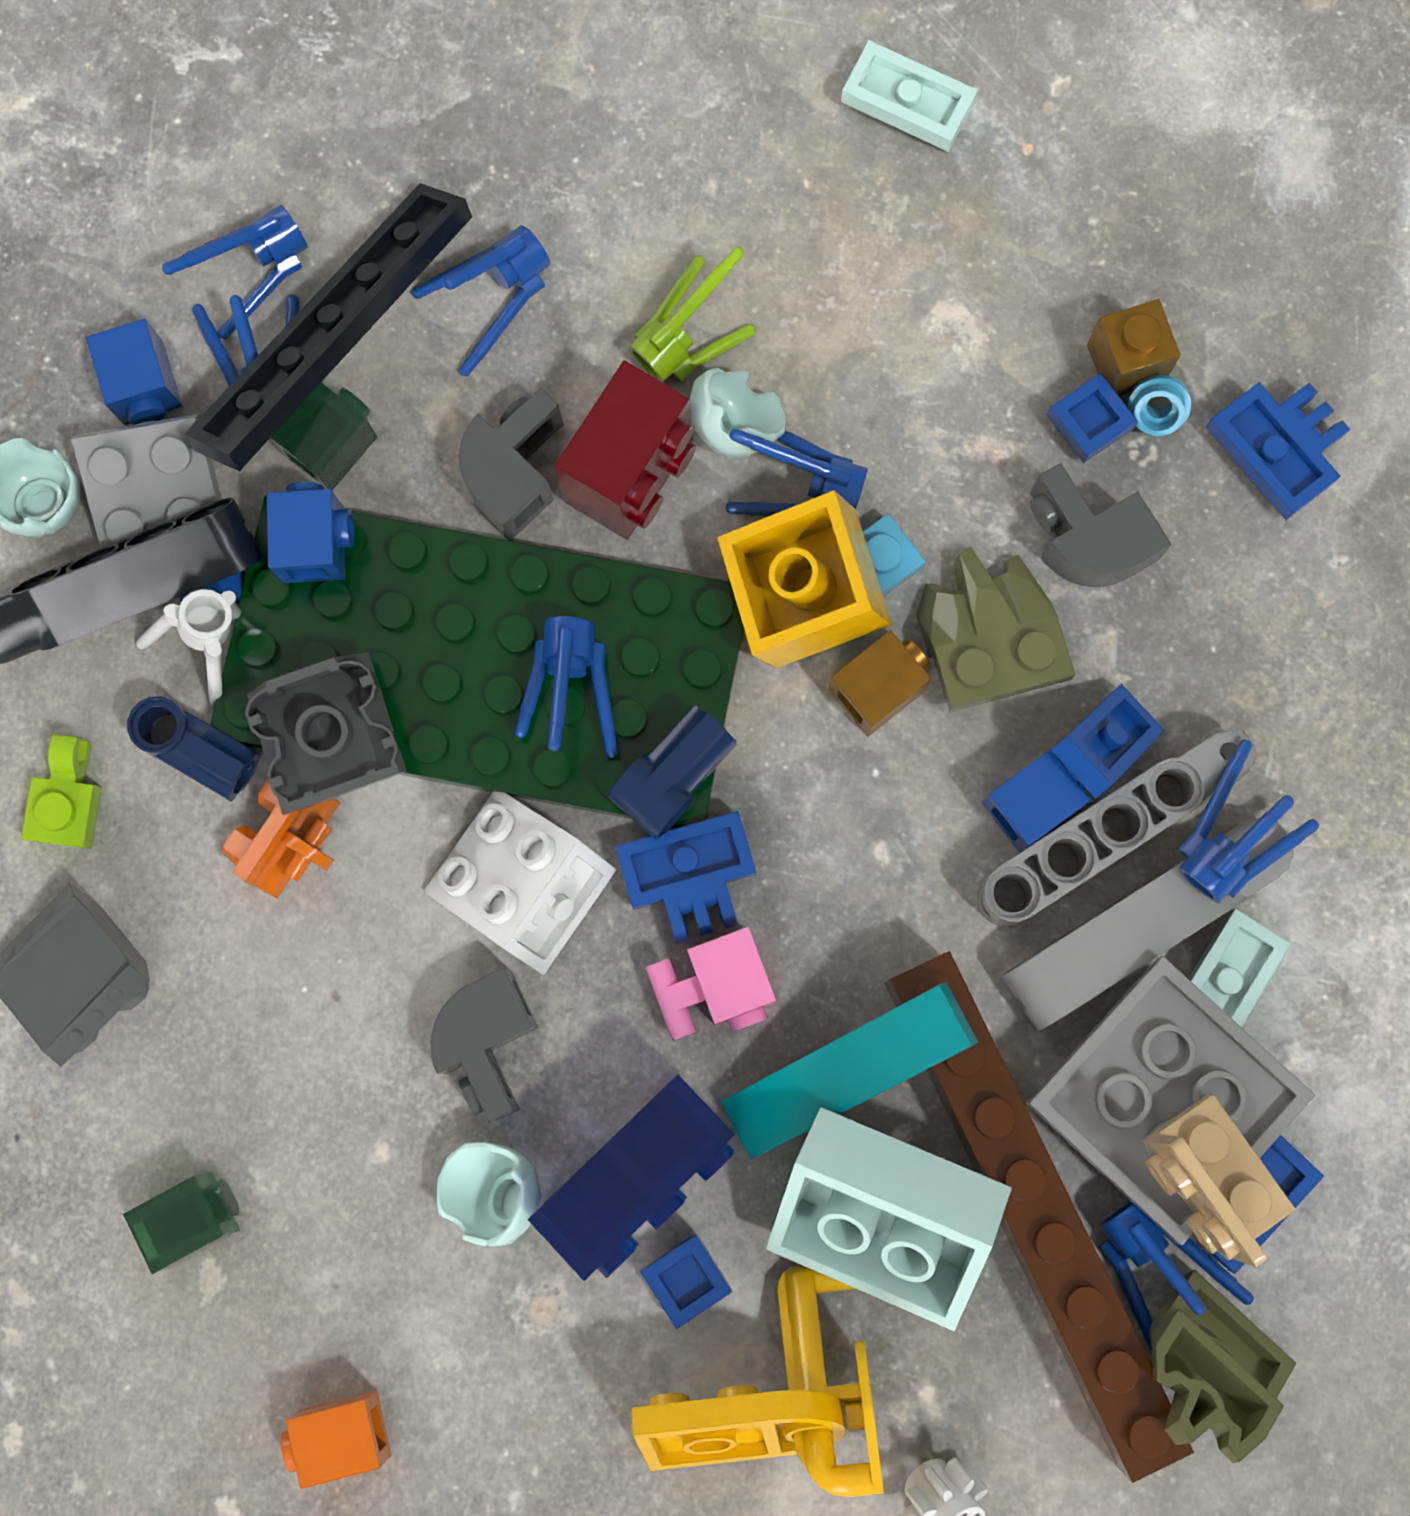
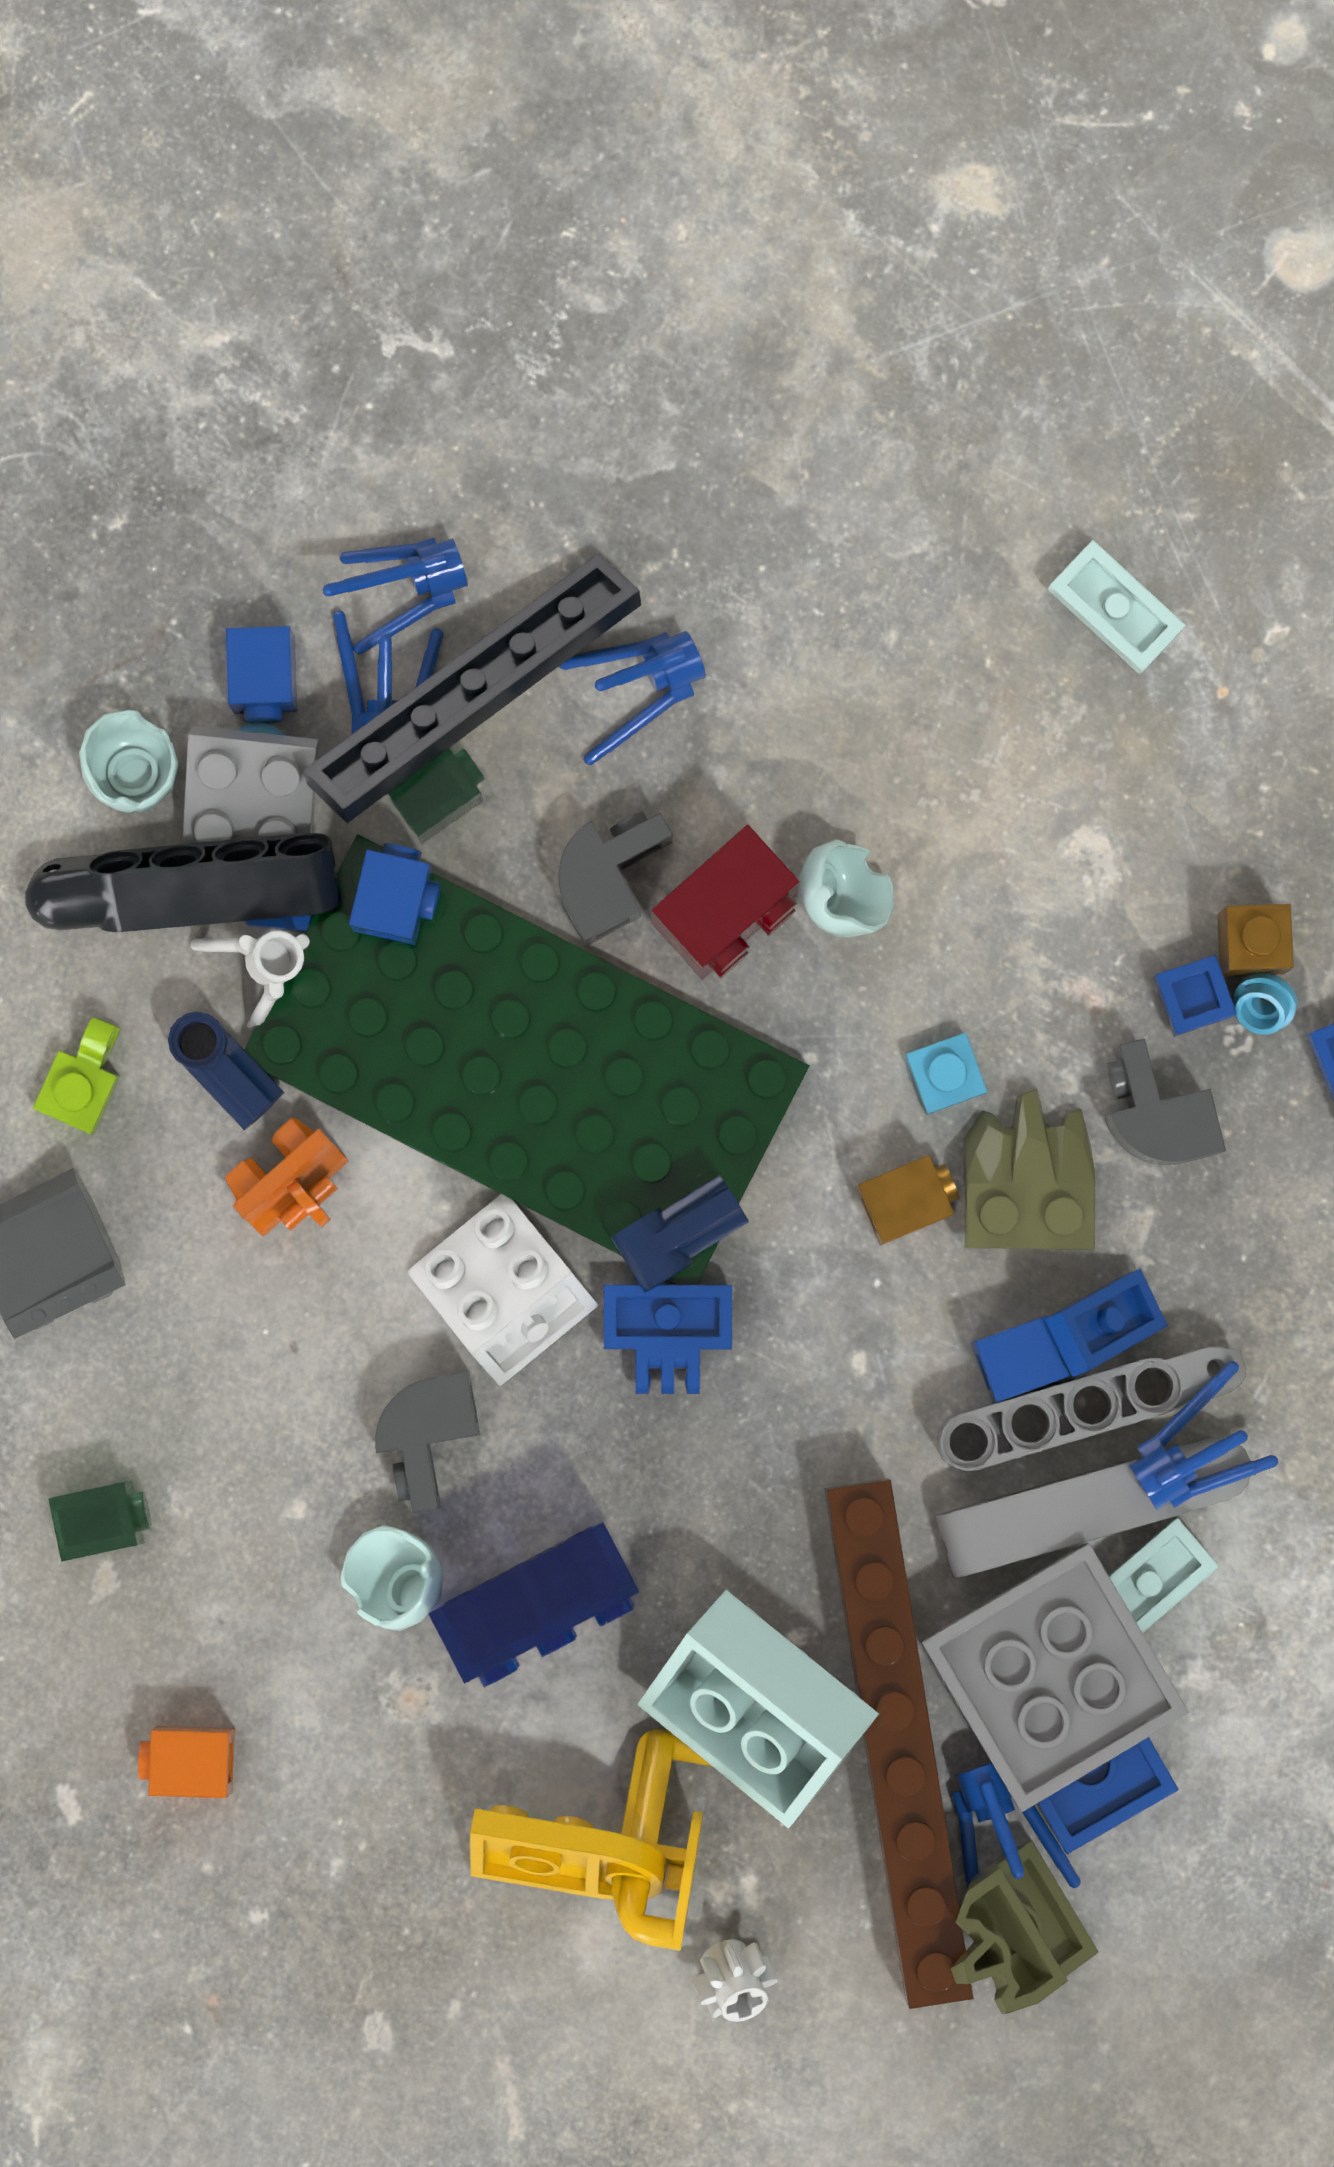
camera: 10 degrees right, 5 degrees up
dark grey slope [245,652,407,815] -> none
blue plant [515,616,618,758] -> none
lime plant [629,246,756,383] -> none
blue plate [640,1233,733,1330] -> none
bright pink brick [645,927,776,1041] -> none
yellow brick [717,490,892,668] -> none
teal tile [721,982,978,1160] -> none
blue plant [725,429,868,516] -> none
tan bracket [1142,1094,1296,1267] -> none

